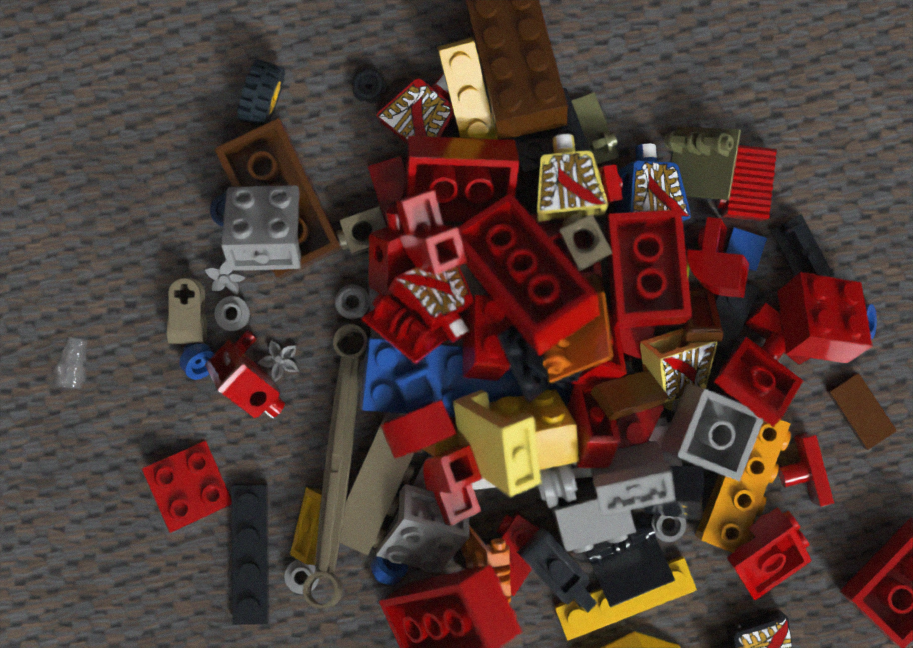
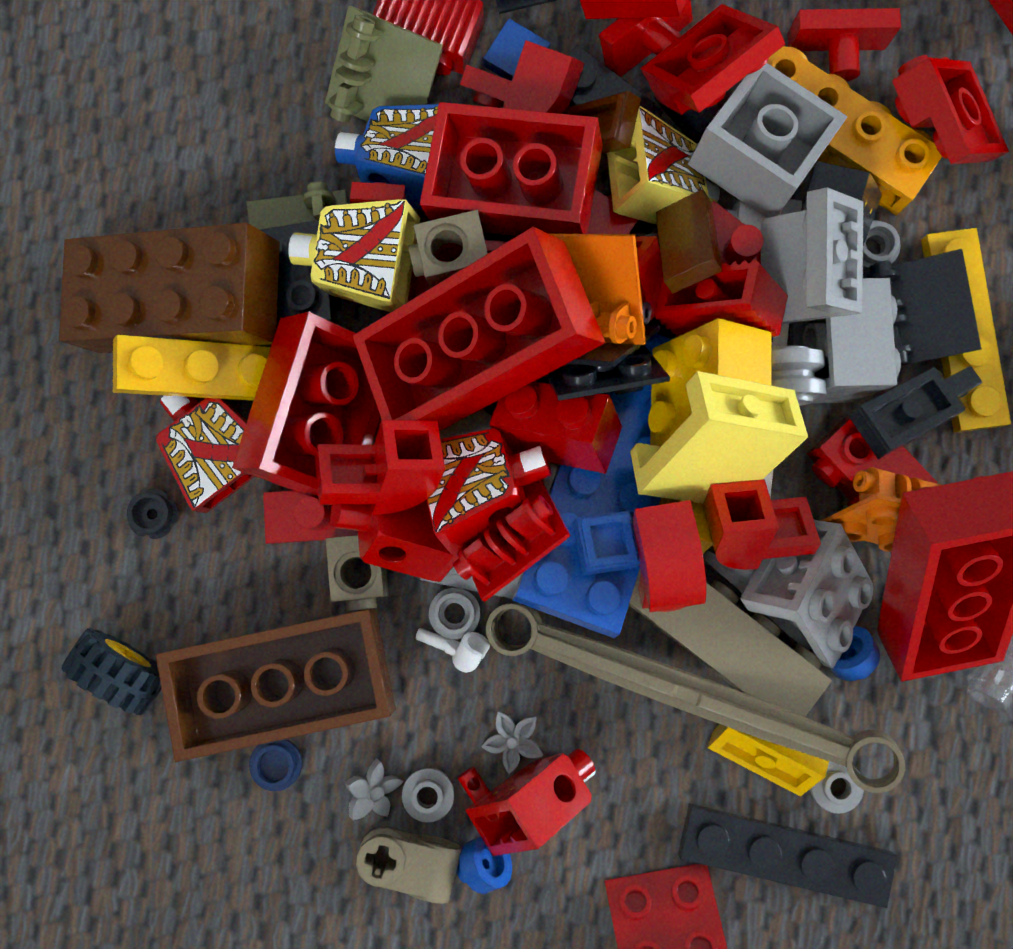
camera: 75 degrees left, 5 degrees down
light grey bracket [222,185,301,271] -> none
none -> white hand [416,628,490,673]

